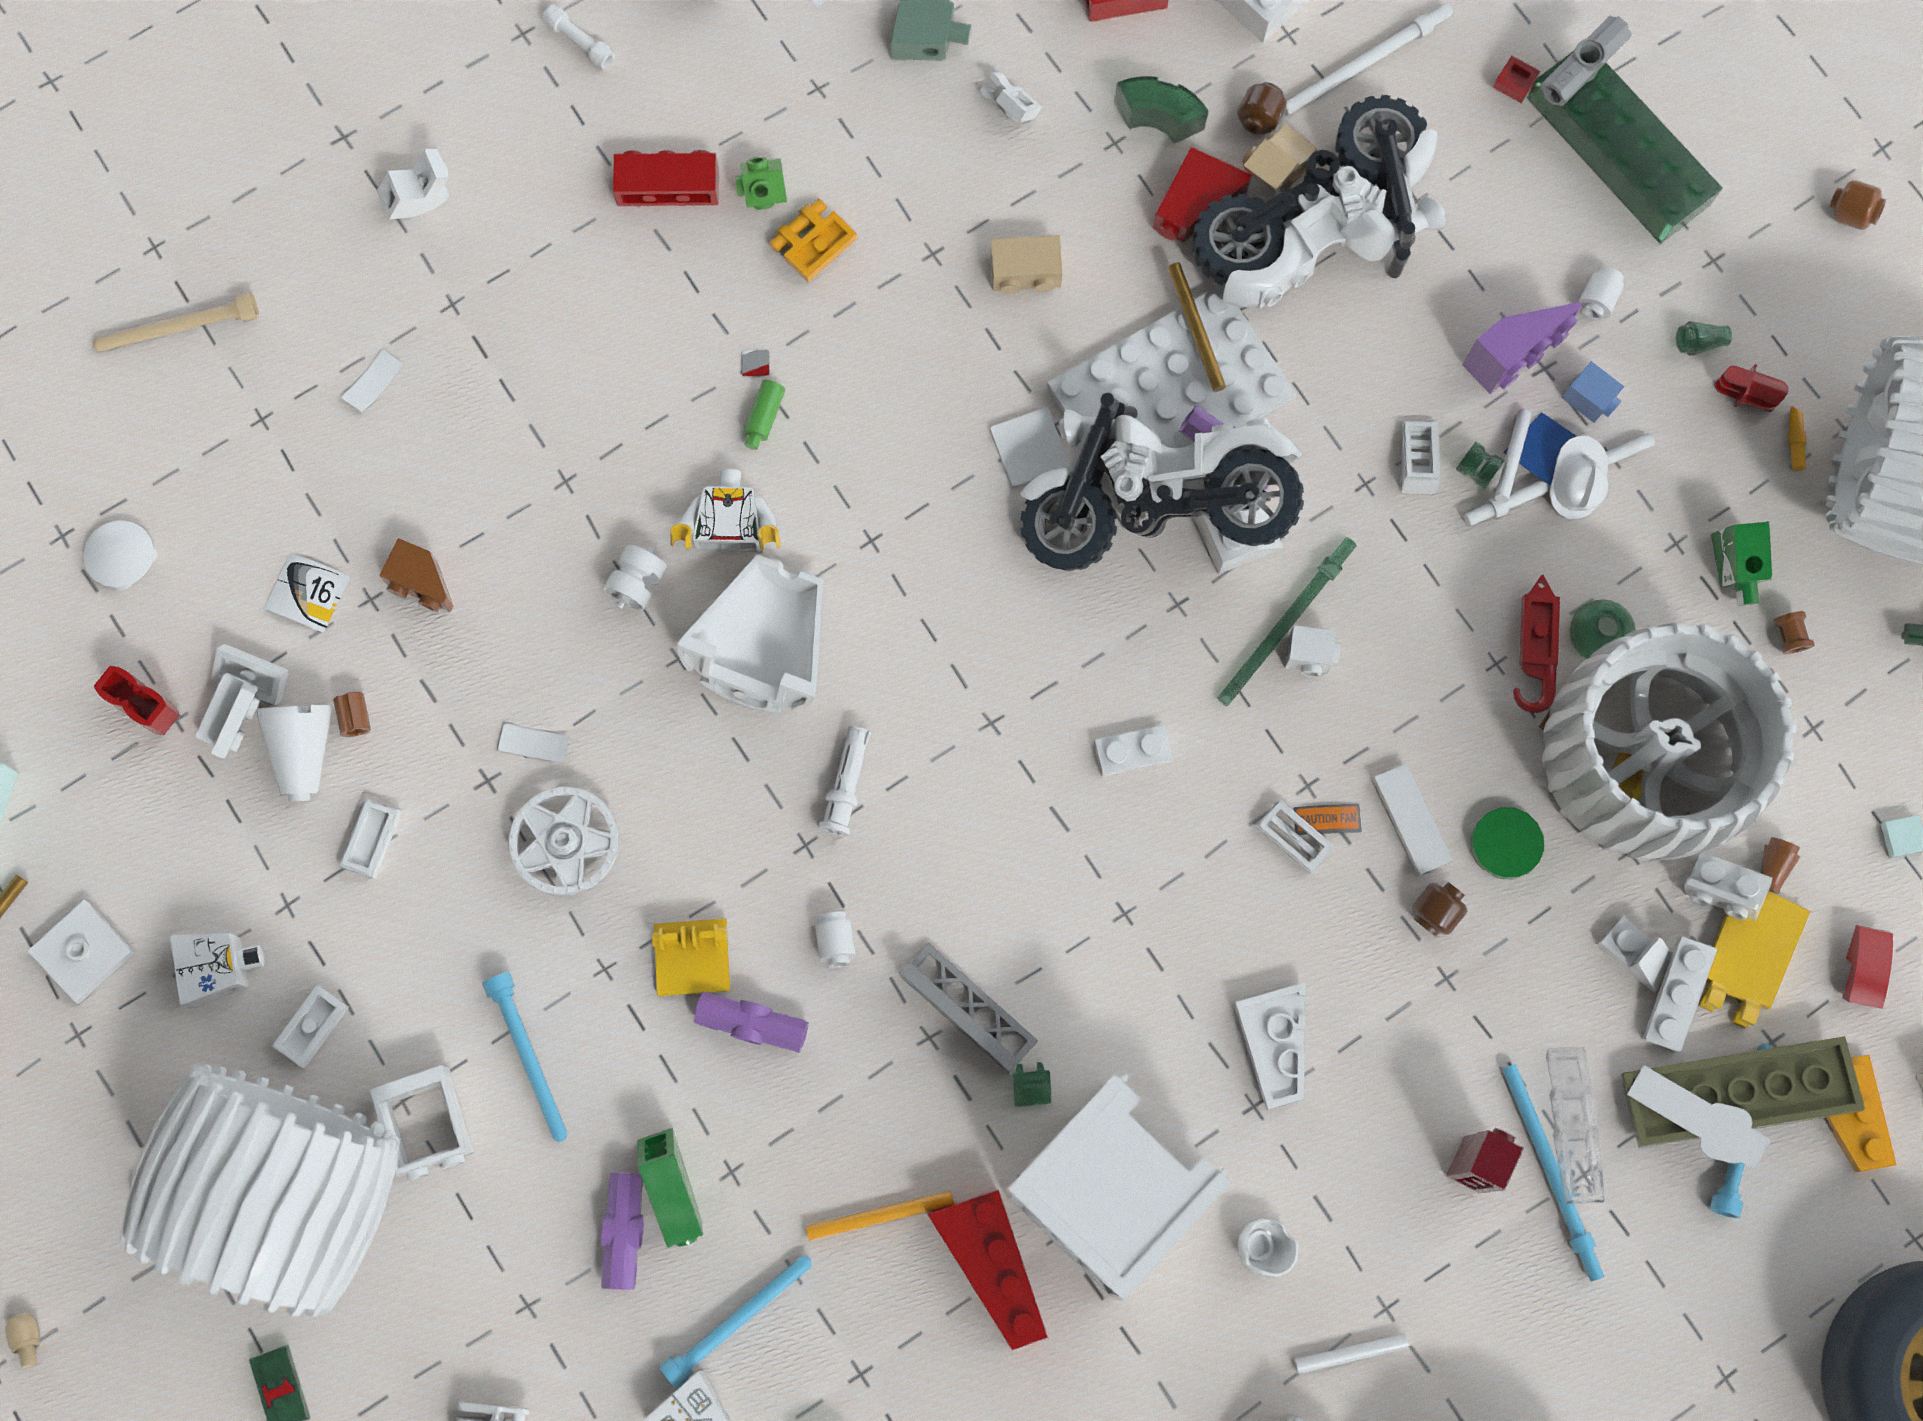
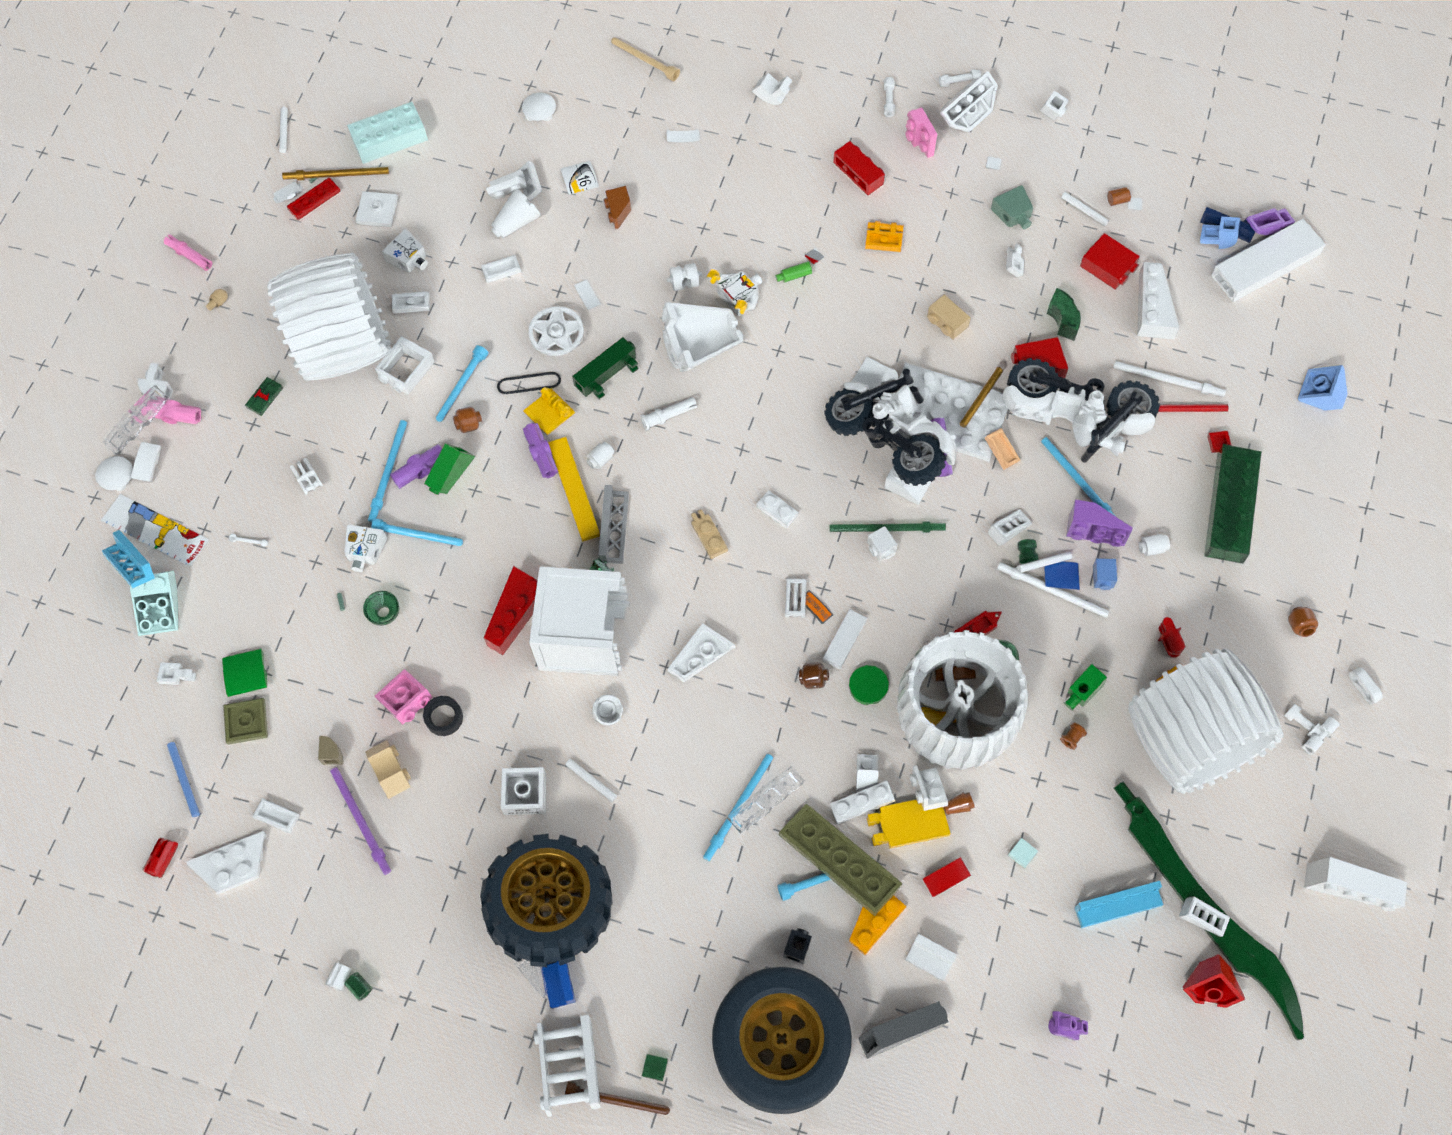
camera: 55 degrees right, 10 degrees down
red brick [94,666,180,735] -> none
dark orange piece [333,692,371,737] -> none
bright green brick [735,157,787,210] -> none
light orange bar [806,1191,954,1241] -> none
reddish brown head [1237,82,1287,135] -> none
tan brick [1242,124,1317,194] -> none
dark red brick [1446,1128,1524,1193] -> none
light grey piece [1540,15,1632,106] -> none
white piece [1550,436,1608,519] -> none
white sticker [1627,1065,1771,1170] -> none
clear green cone [1676,321,1732,356] -> none
none -> medium azure bar [368,420,407,523]
none -> dark orange head [453,406,482,433]
none -> black piece [497,372,561,394]
none -> yellow tile [548,437,600,542]
none -> dark green brick [572,337,639,400]
none -> tan hinge [691,509,728,559]
none -> black brick [783,928,812,964]
none -> bright pink plate [905,108,937,158]
none -> light nougat tile [985,428,1021,470]
none -> medium azure bar [1041,437,1115,516]
none -> red bar [1158,404,1229,412]

